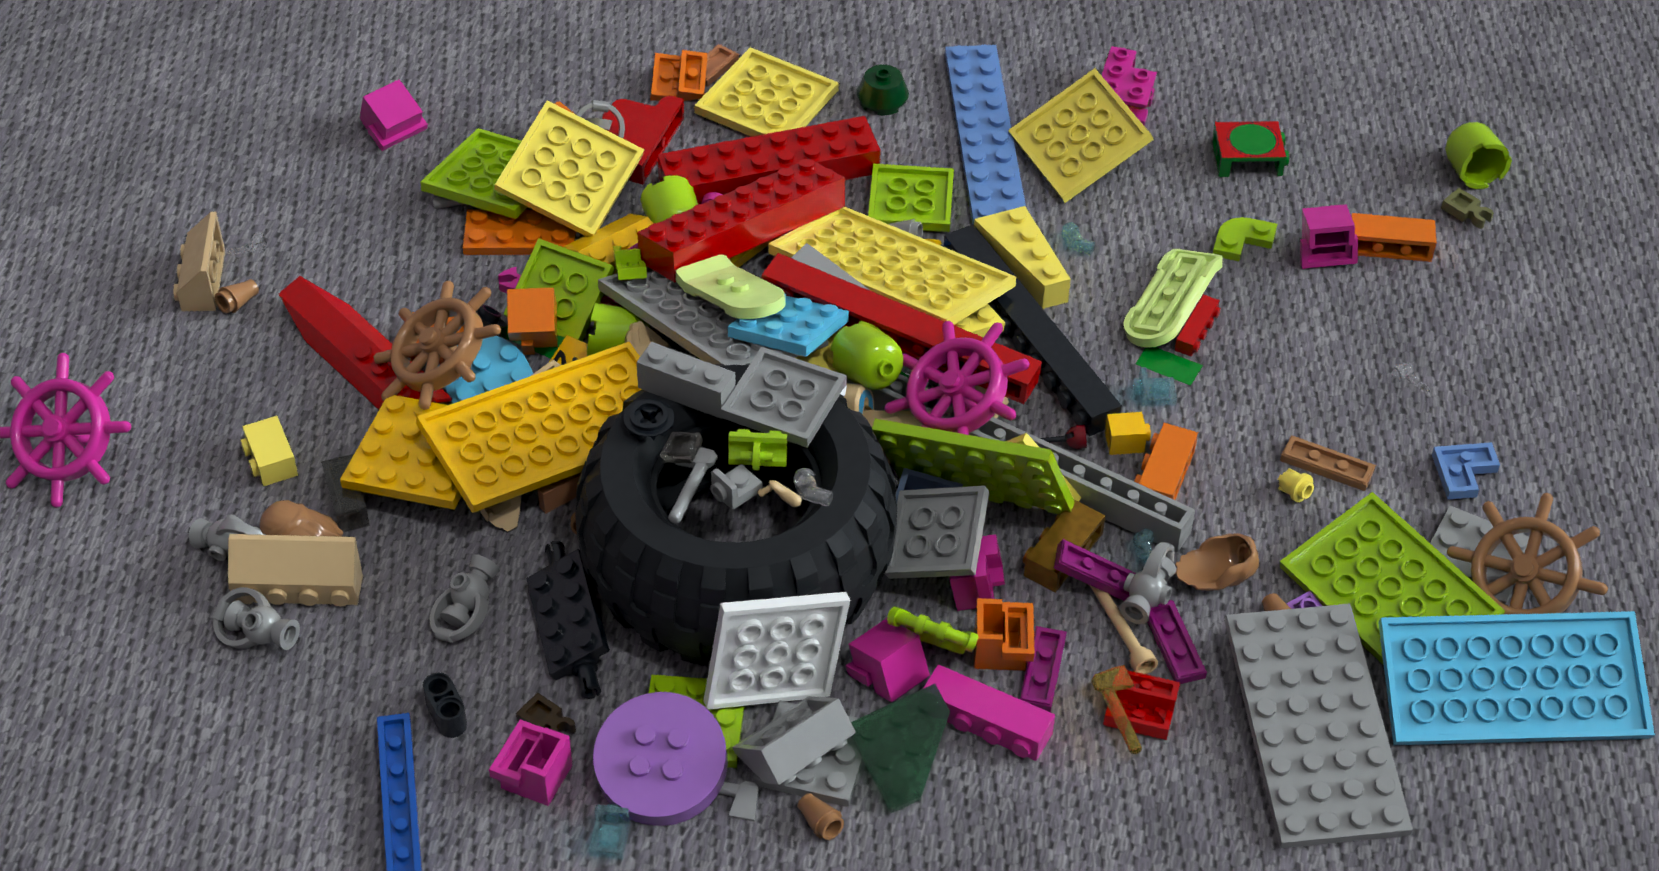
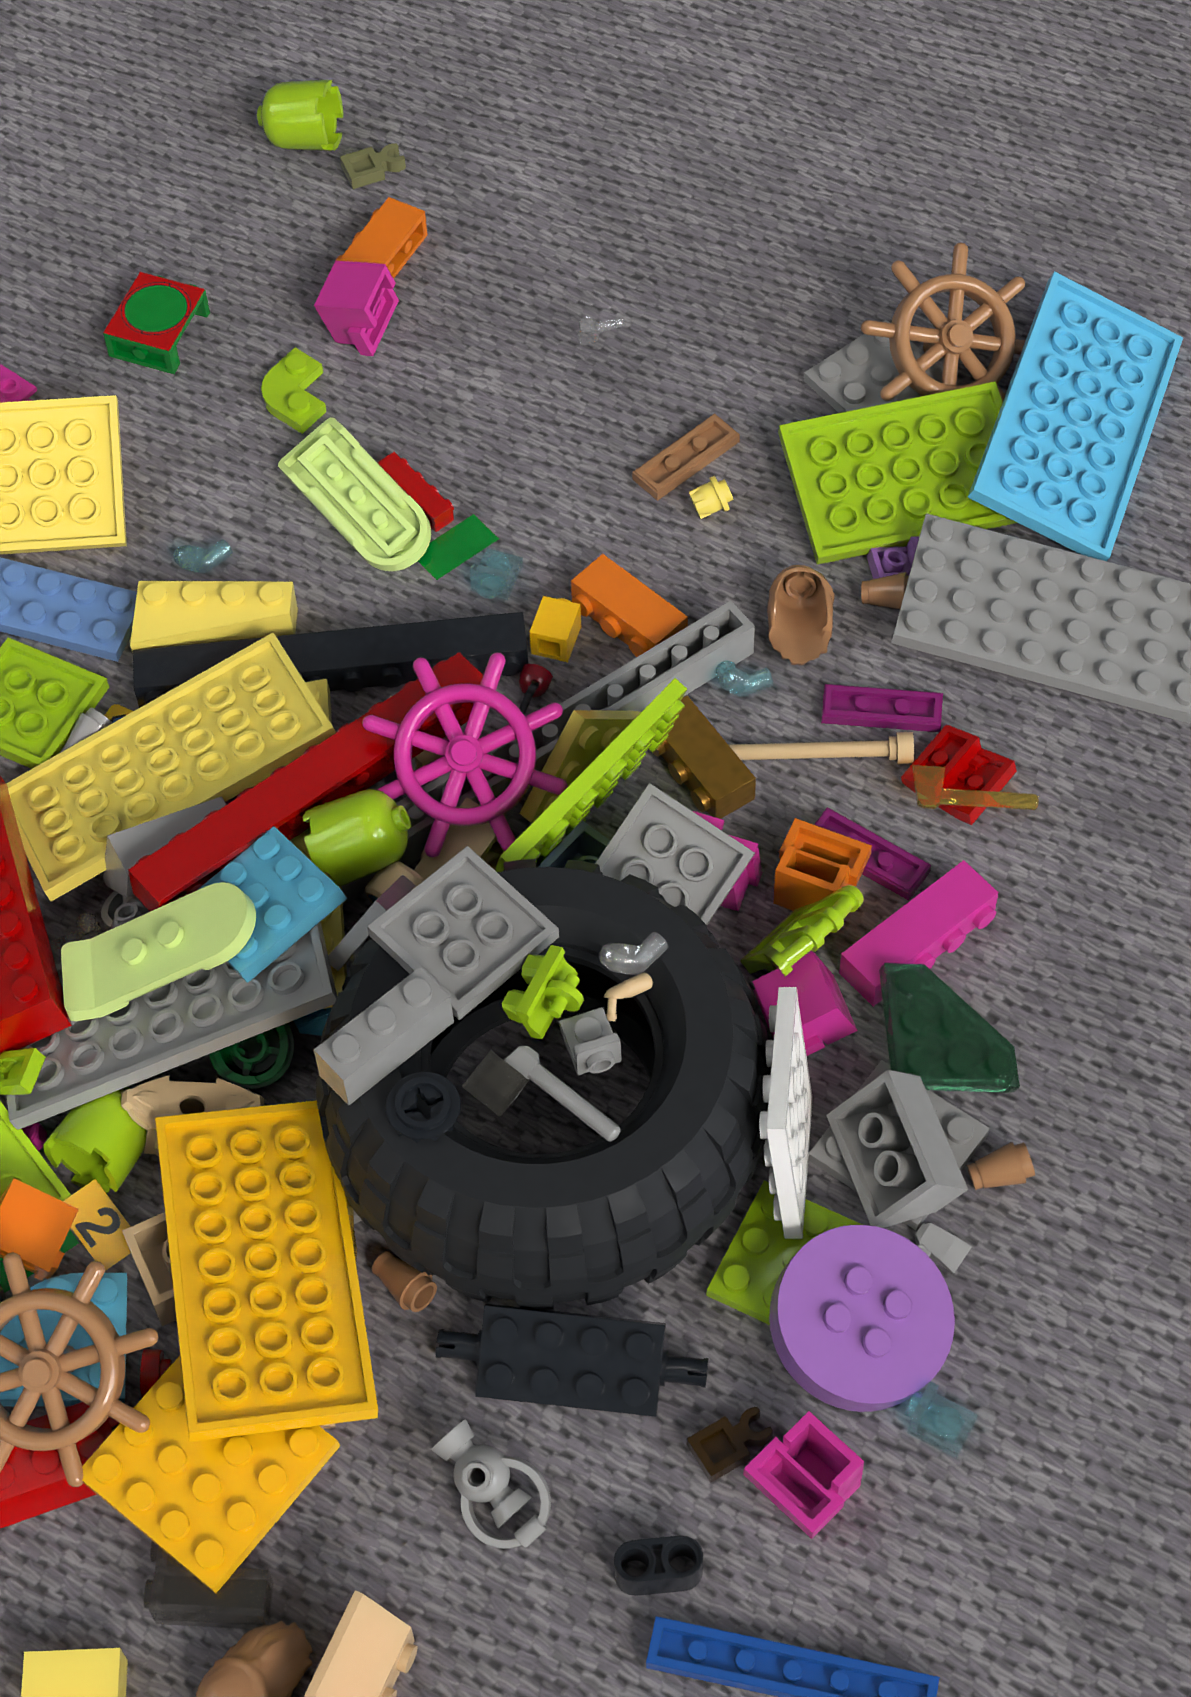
camera: 65 degrees left, 10 degrees up
magenta tile [1054,539,1136,601] -> none
light grey piece [1119,542,1176,624] -> none
medium blue plate [1432,442,1500,500] -> none

